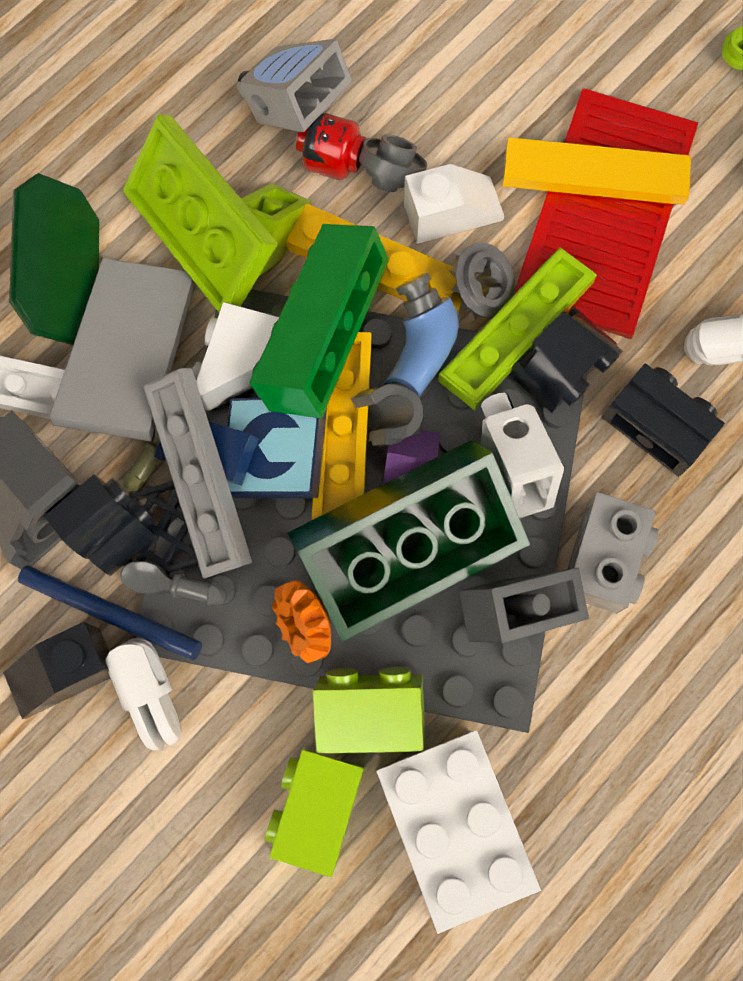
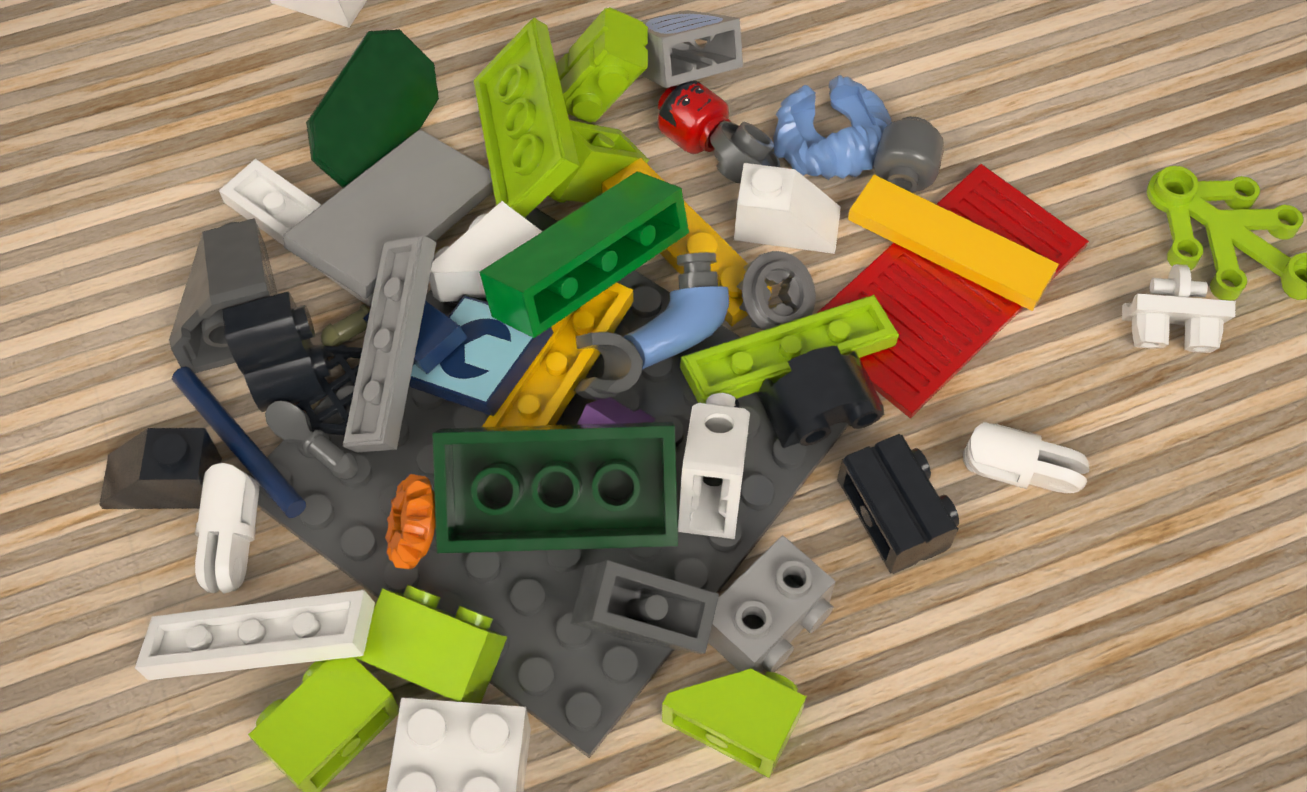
camera: 25 degrees right, 15 degrees down
none -> white plate [135,590,375,680]
none -> lime brick [556,7,648,123]
none -> lime slope [662,669,806,778]
none -> medium blue piece [773,75,892,180]
none -> dark grey head [874,117,944,193]

